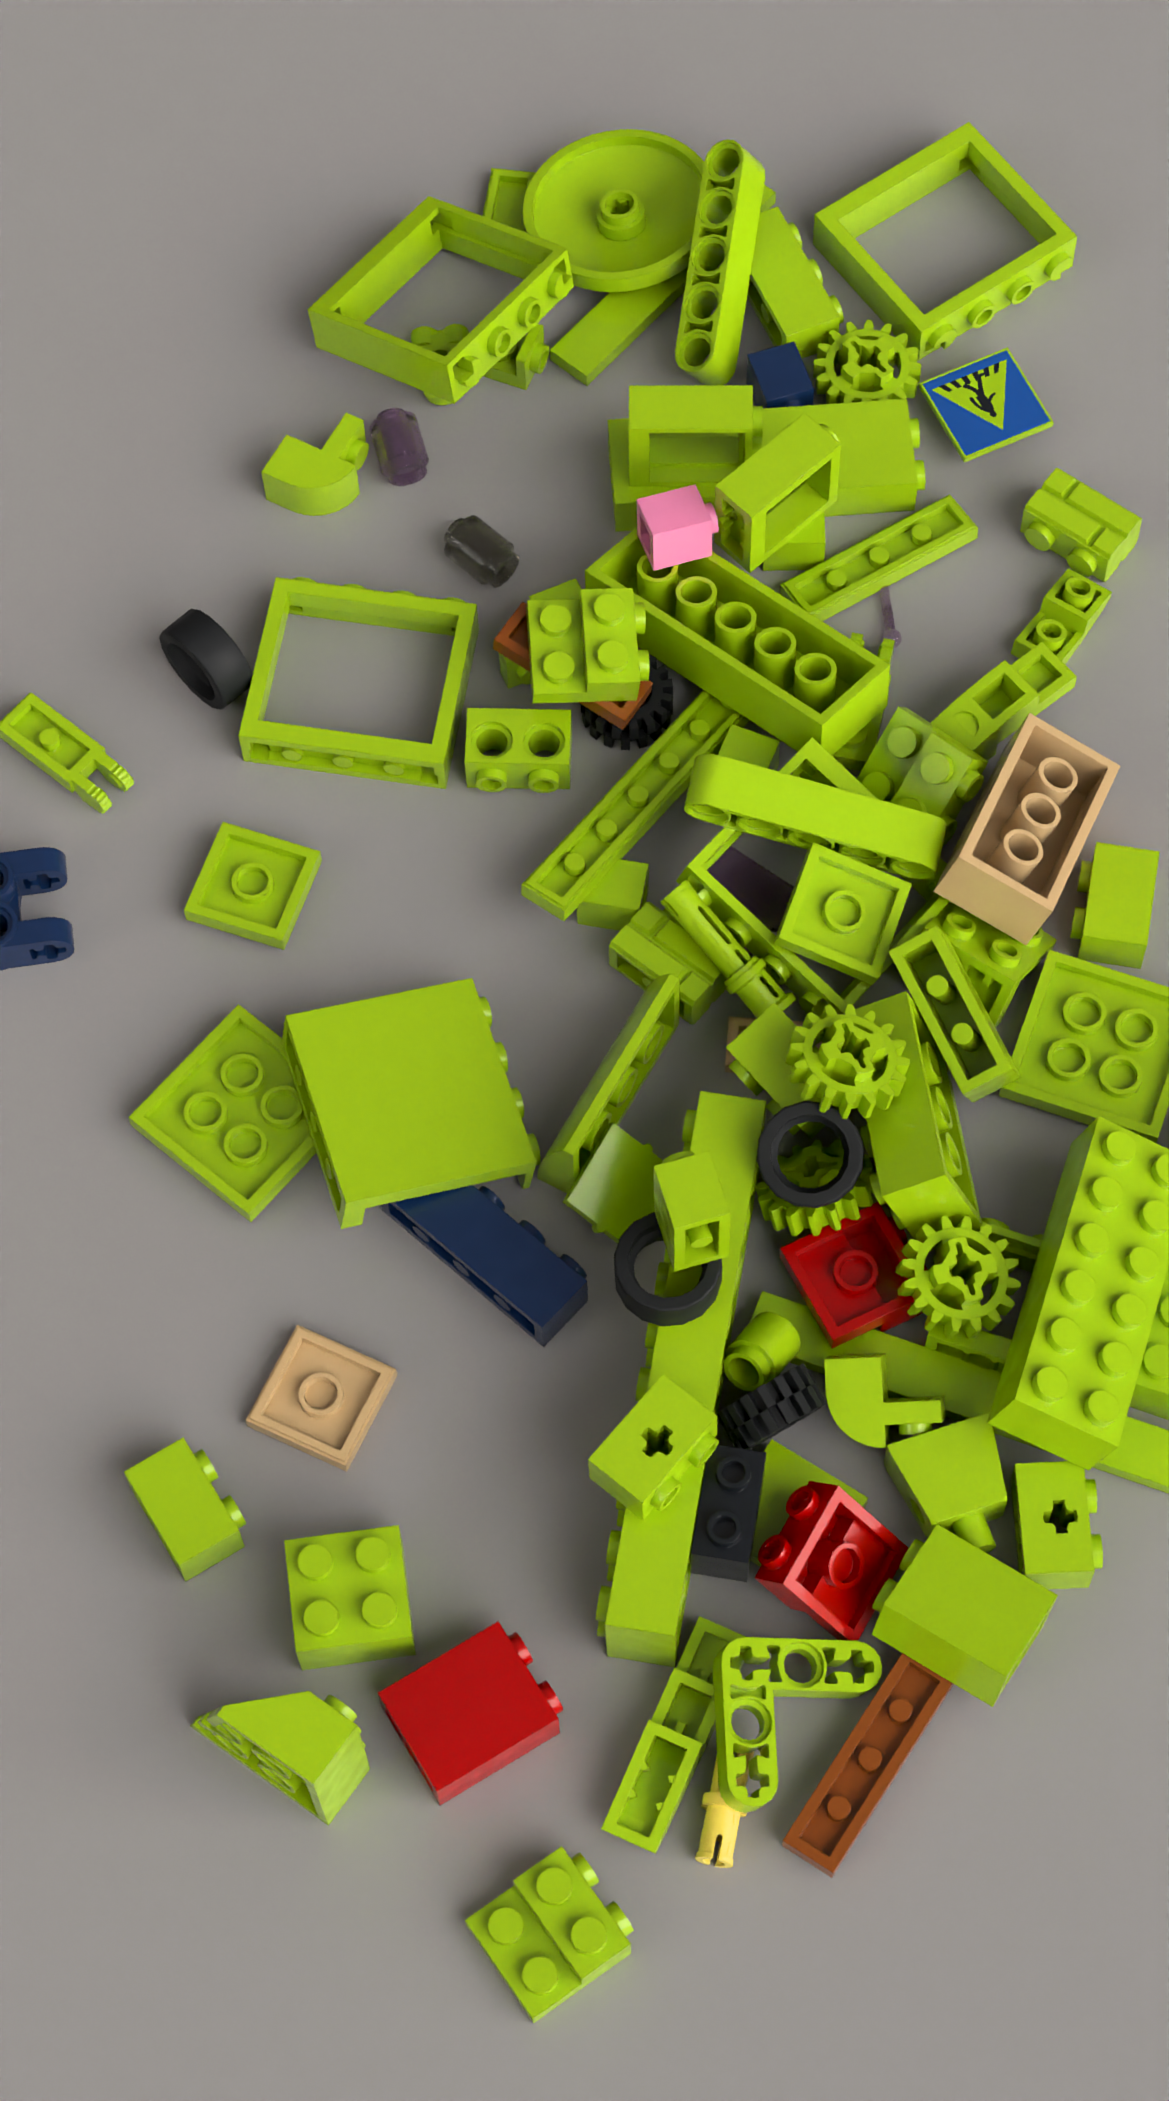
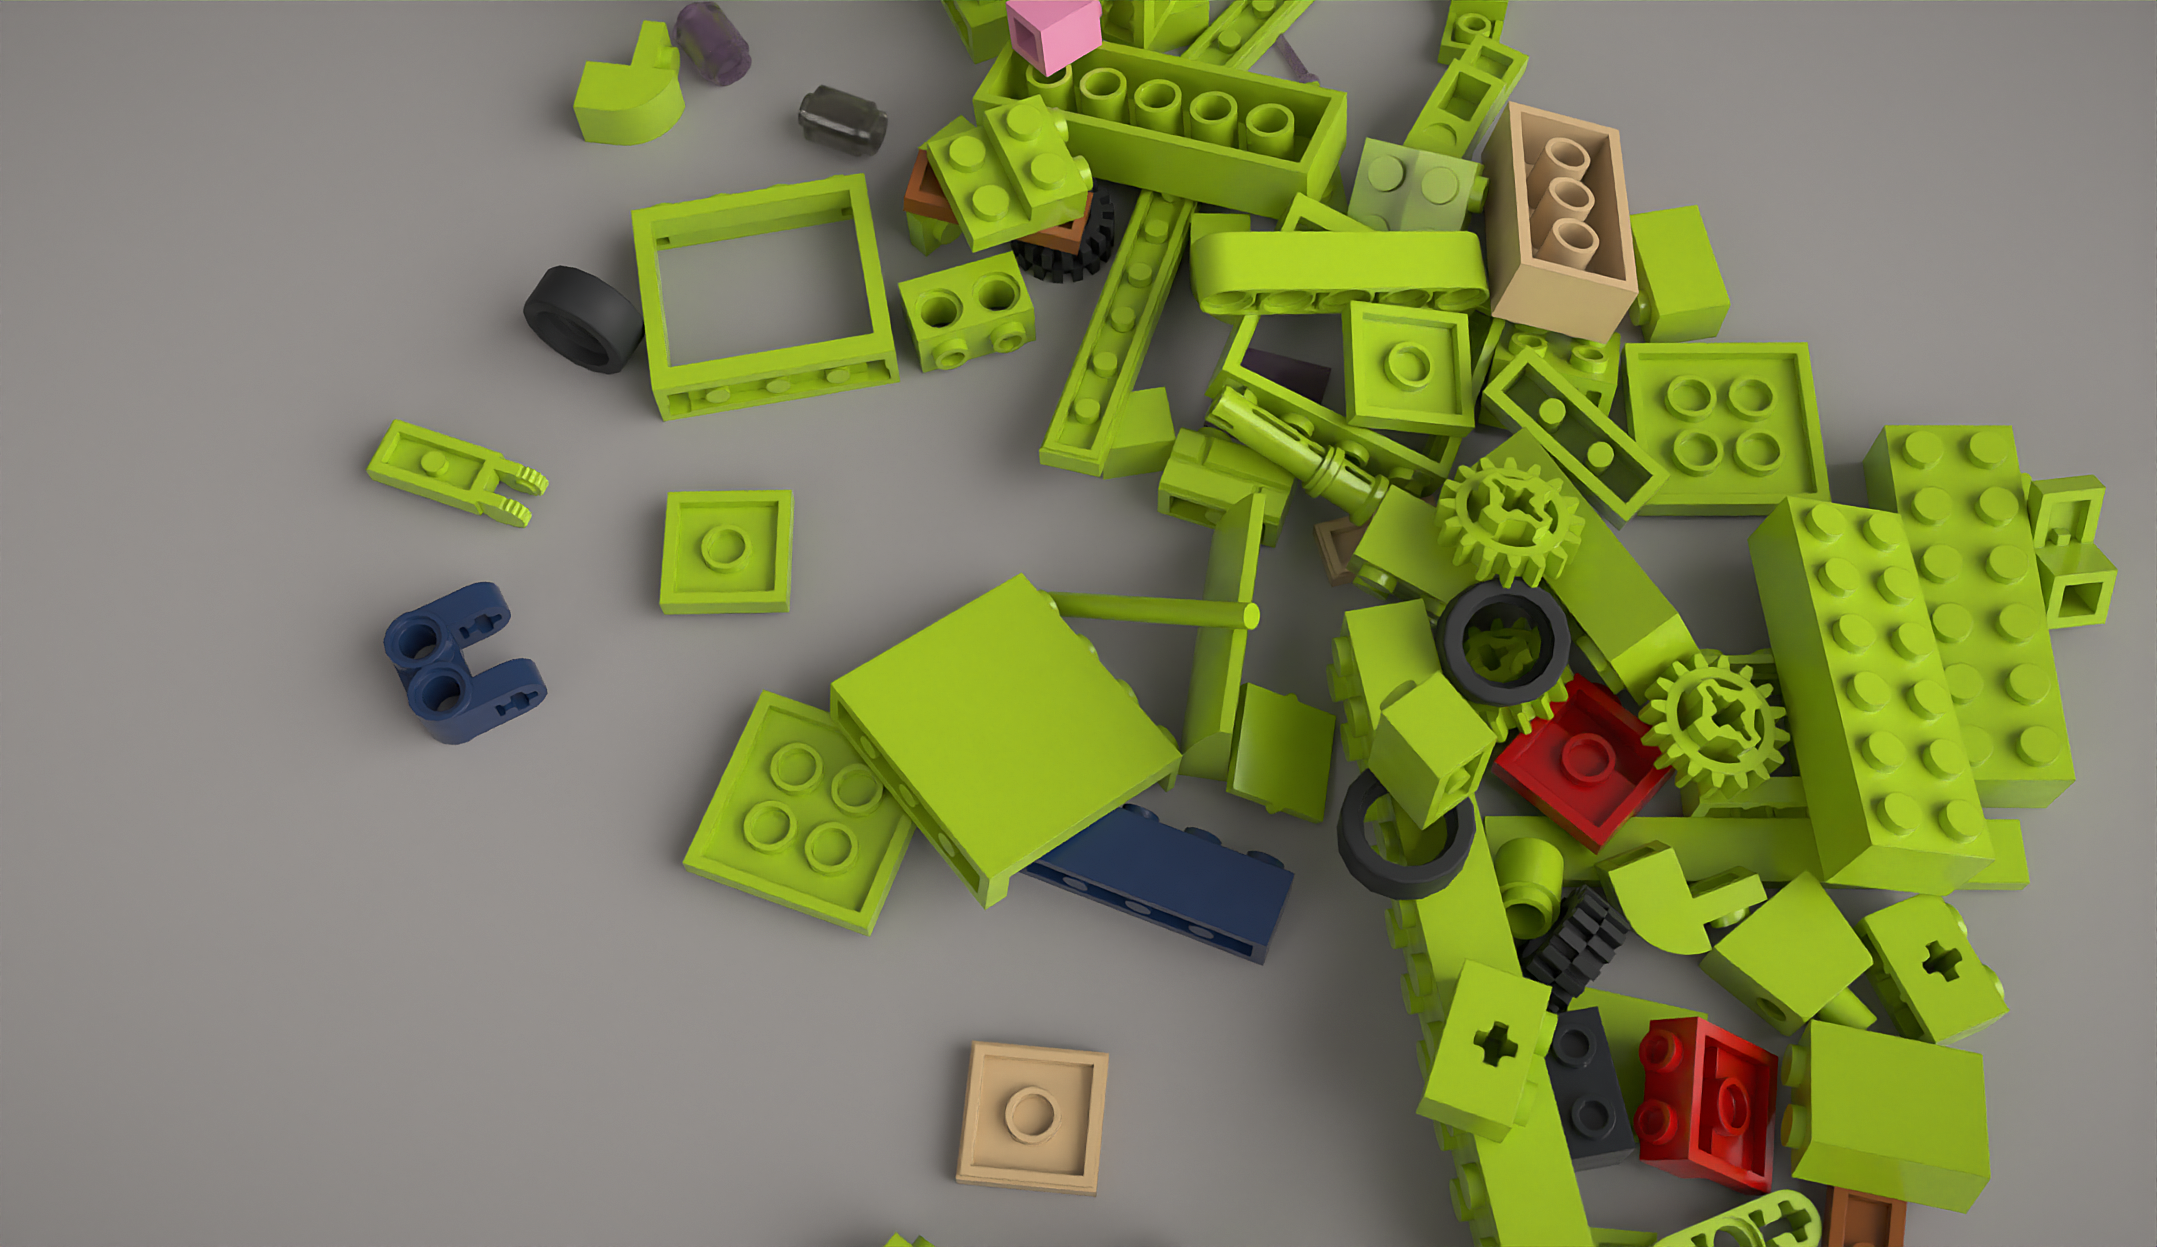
camera: 20 degrees left, 0 degrees up
none -> lime bar [1047,591,1260,630]

